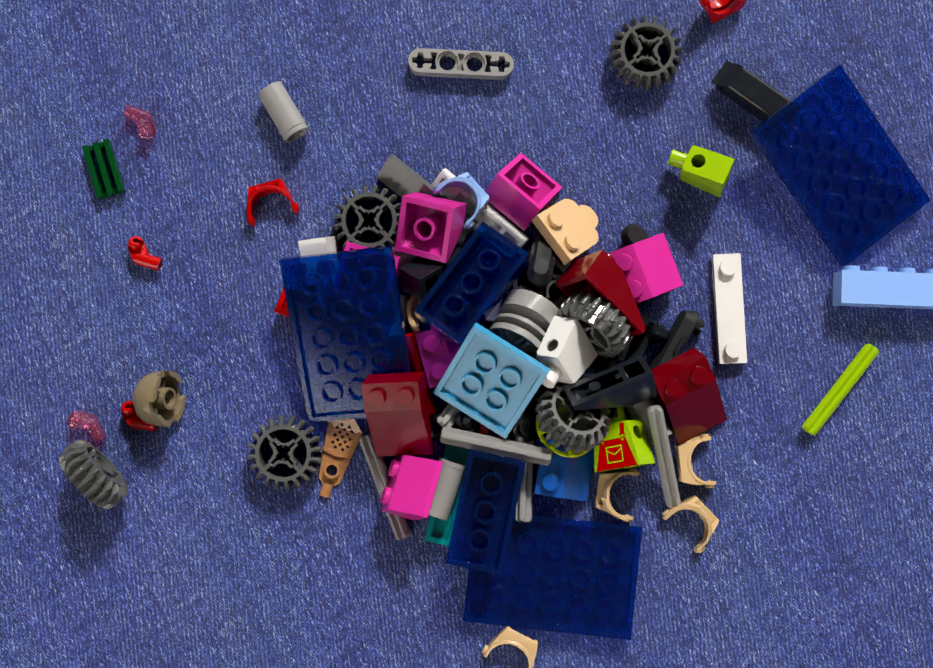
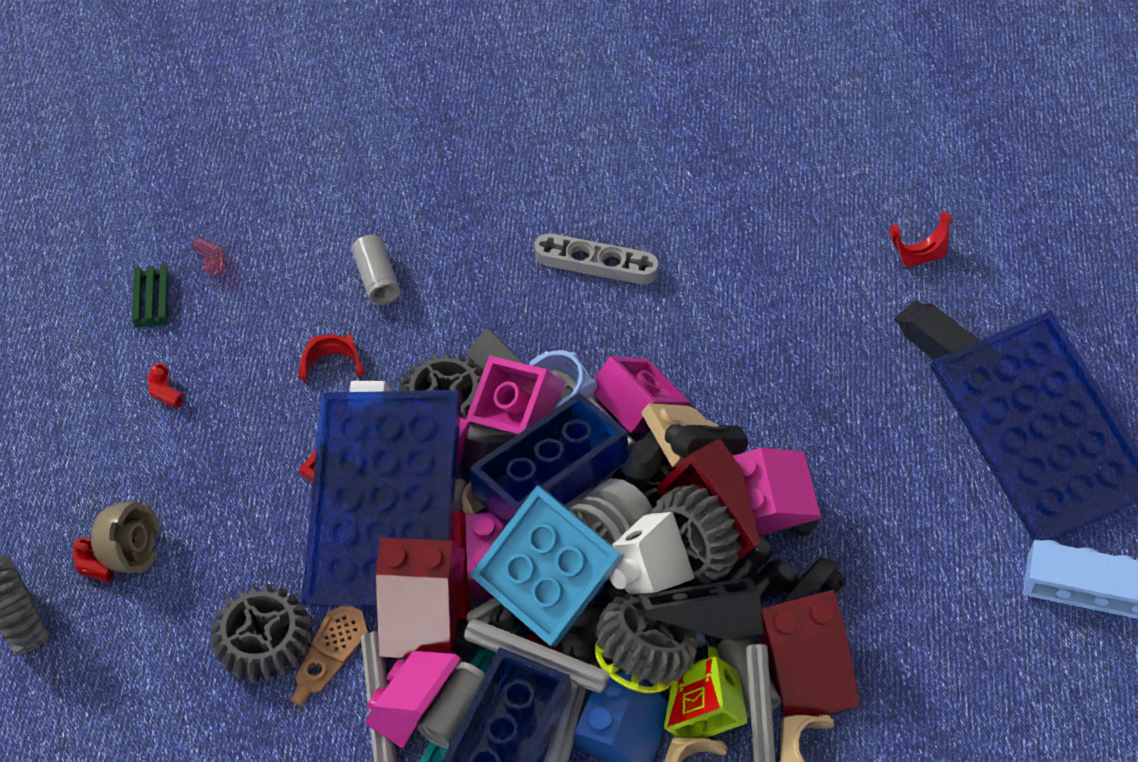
camera: 15 degrees right, 30 degrees down
clear pink arm [67,411,106,443] -> none
dark grey gear [609,15,683,91] -> none
lime torso [667,145,735,198] -> none
white plate [711,253,747,364] -> none
lime axle [802,344,879,435] -> none
none -> black piece [665,424,748,455]

